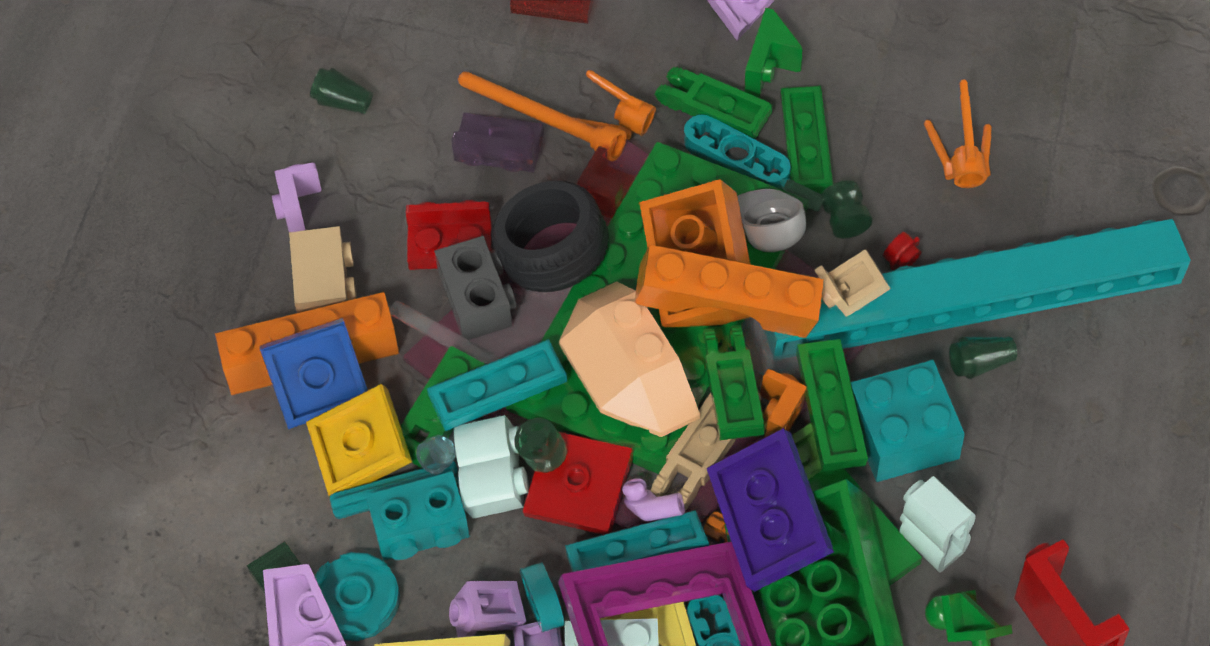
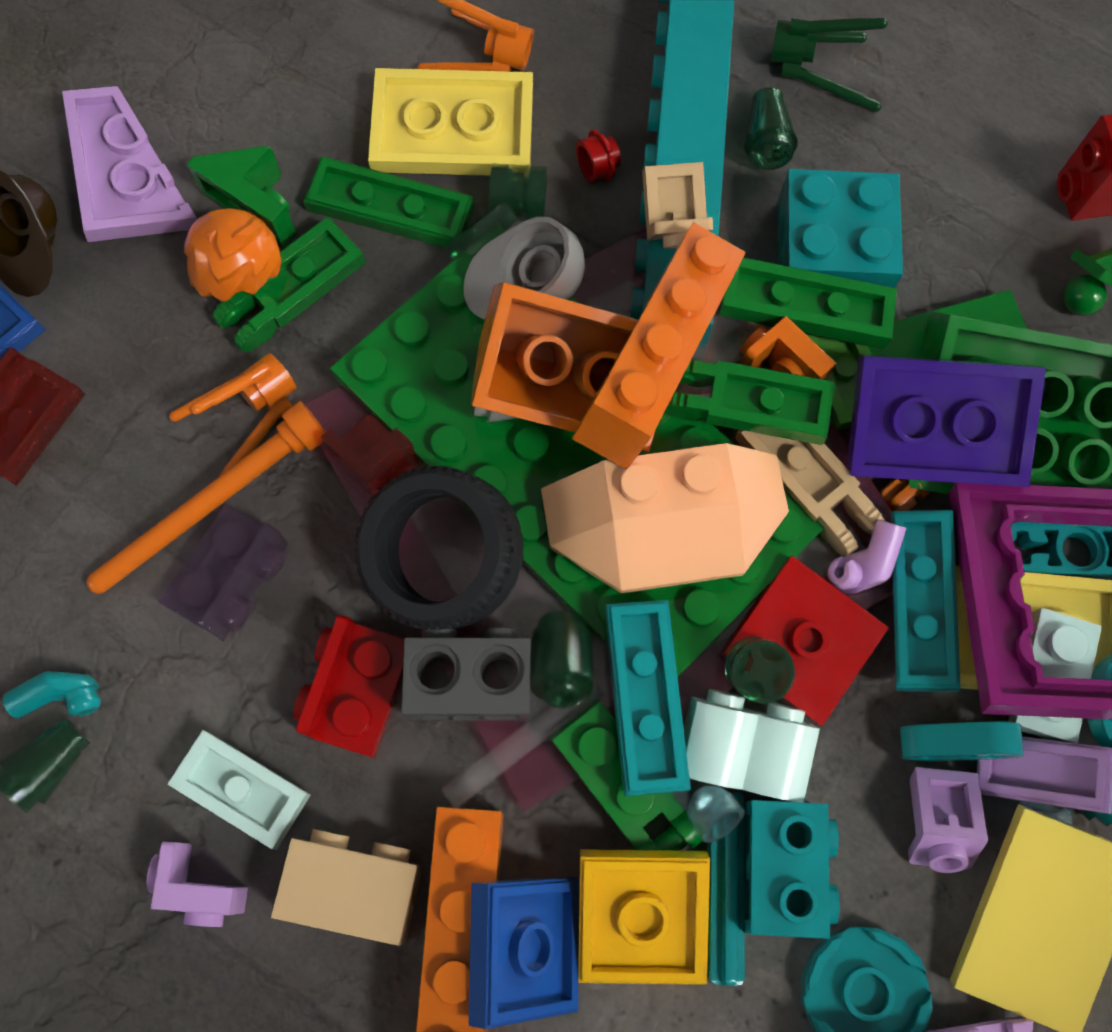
camera: 75 degrees left, 15 degrees up
teal beam [684,115,790,190] -> none
light aqua brick [900,476,975,573] -> none
none -> teal arm [3,671,101,719]
none -> light aqua plate [167,730,311,850]
none -> orange hair [184,208,281,302]
none -> light yellow plate [368,68,533,177]
none -> clear green brick [531,611,594,708]
none -> dark green plant [770,18,888,112]

